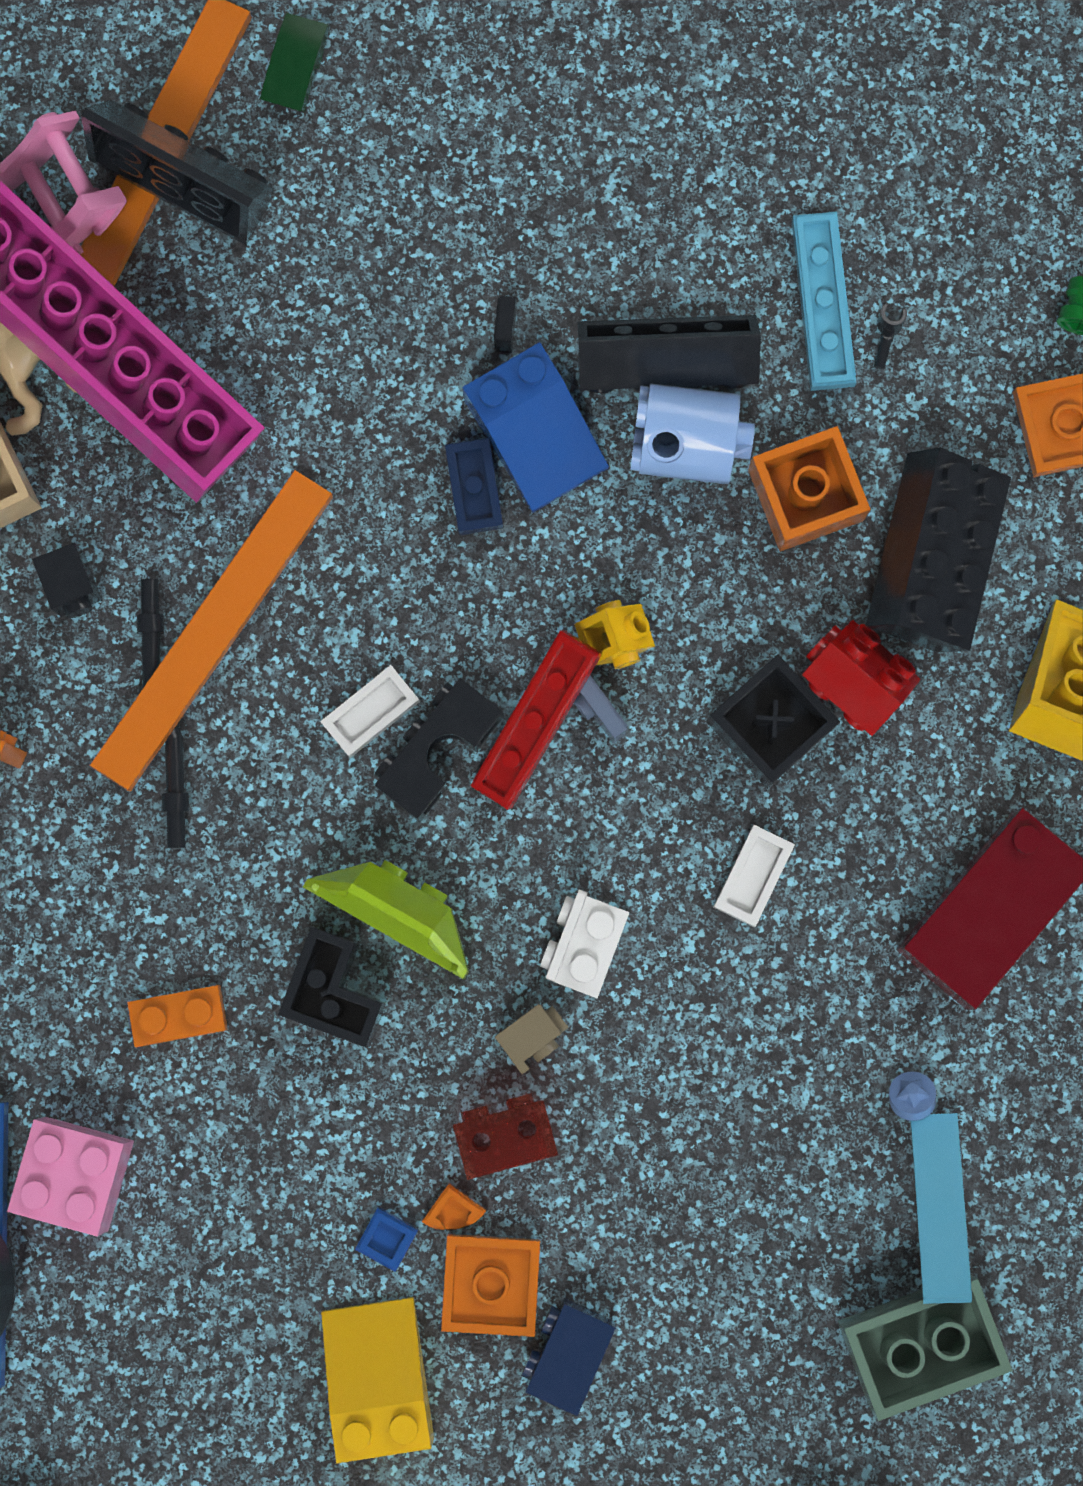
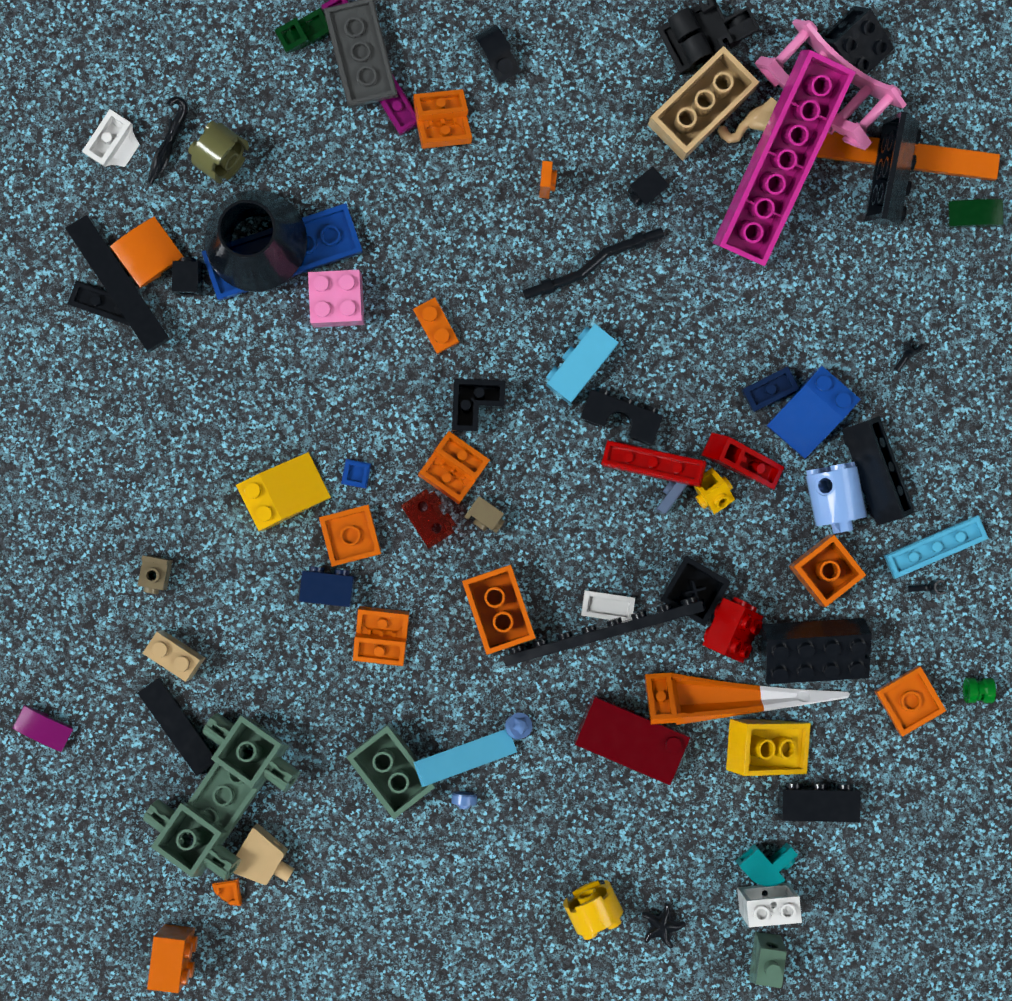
camera: 65 degrees right, 5 degrees up
orange tile [90,470,333,792] -> none
lime wedge [303,860,469,979] -> none
white tile [320,665,420,758] -> none
orange tile [422,1182,487,1230] -> none
black tile [494,296,517,353] -> none
white bracket [540,889,630,998] -> none
none -> orange slope [353,606,410,666]
none -> orange slope [418,431,490,504]
none -> medium blue tile [451,791,477,809]
none -> orange brick [462,564,536,655]
none -> black plate [503,596,706,666]
none -> medium azure brick [546,324,619,405]
none -> orange plate [645,673,850,725]
none -> red slope [701,433,784,490]
none -> black hand [894,338,923,372]

